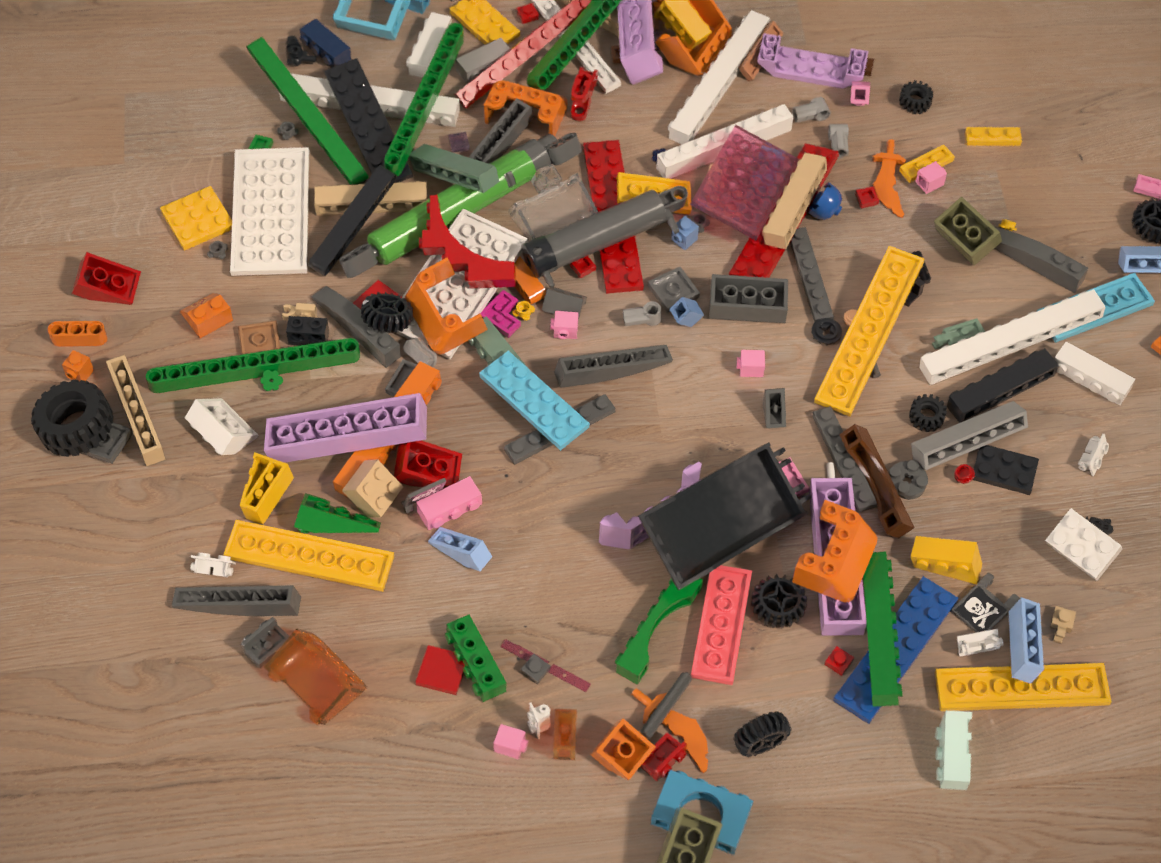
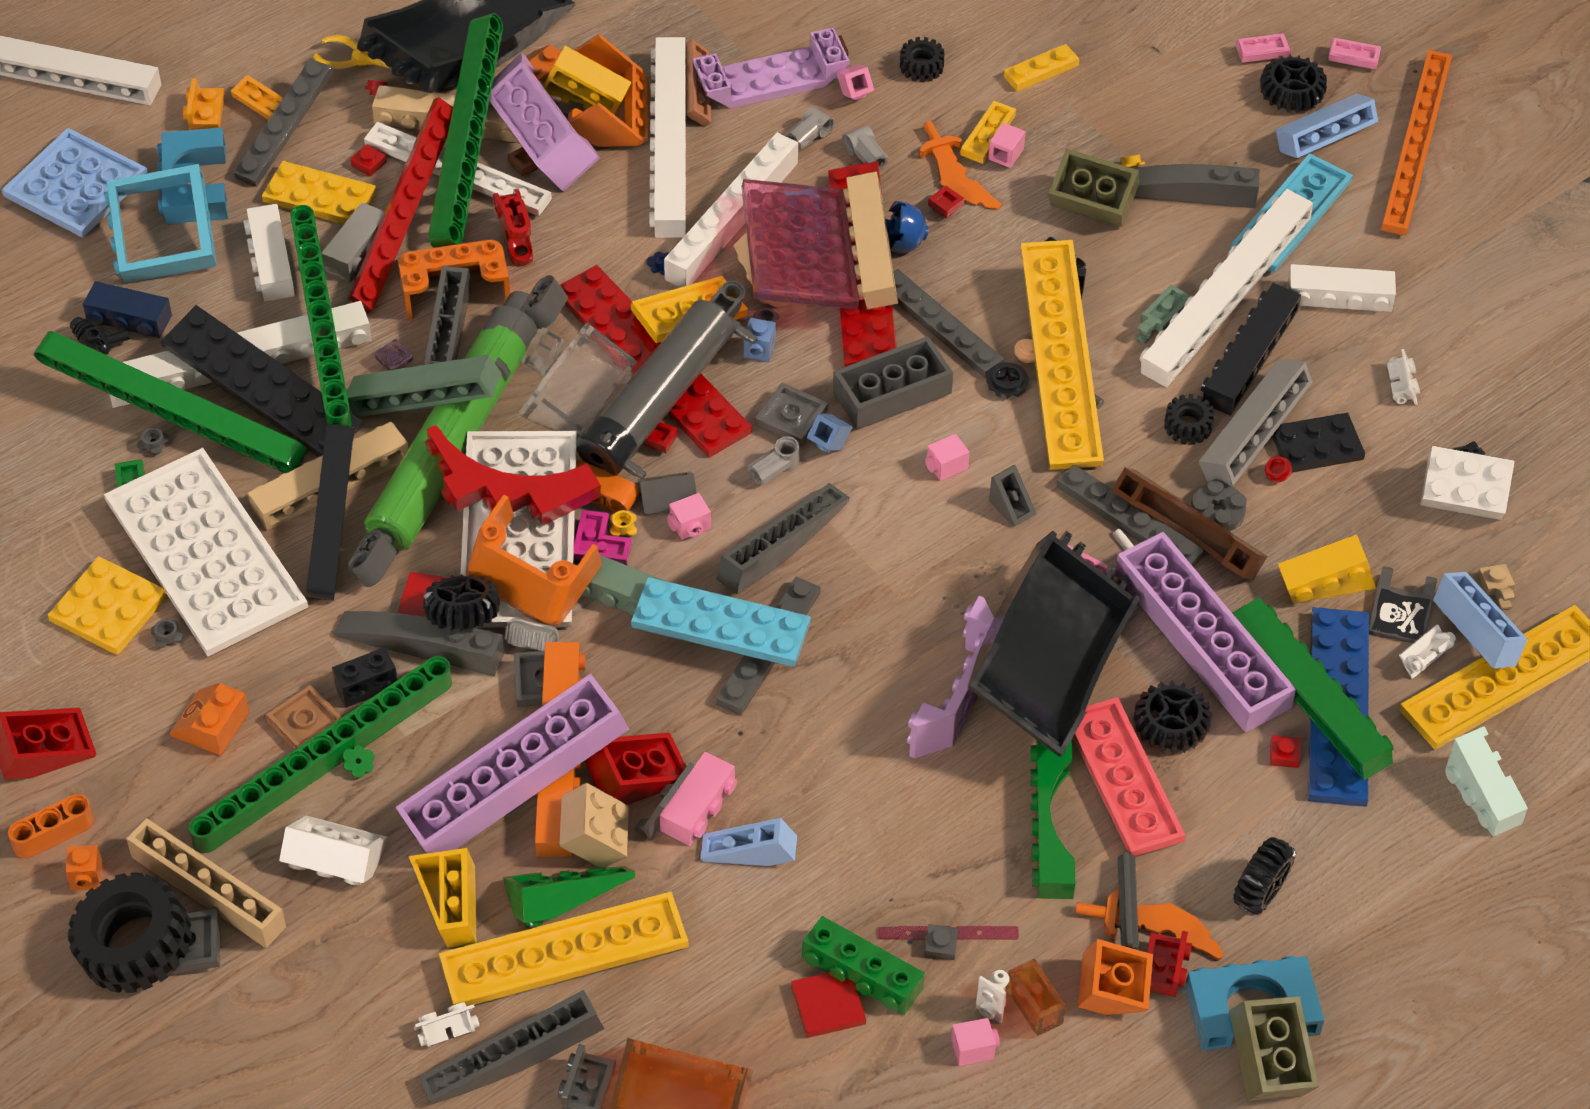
camera: 30 degrees left, 5 degrees down
tan plate [282,303,317,321] -> none
orange windscreen [792,500,878,602] -> none

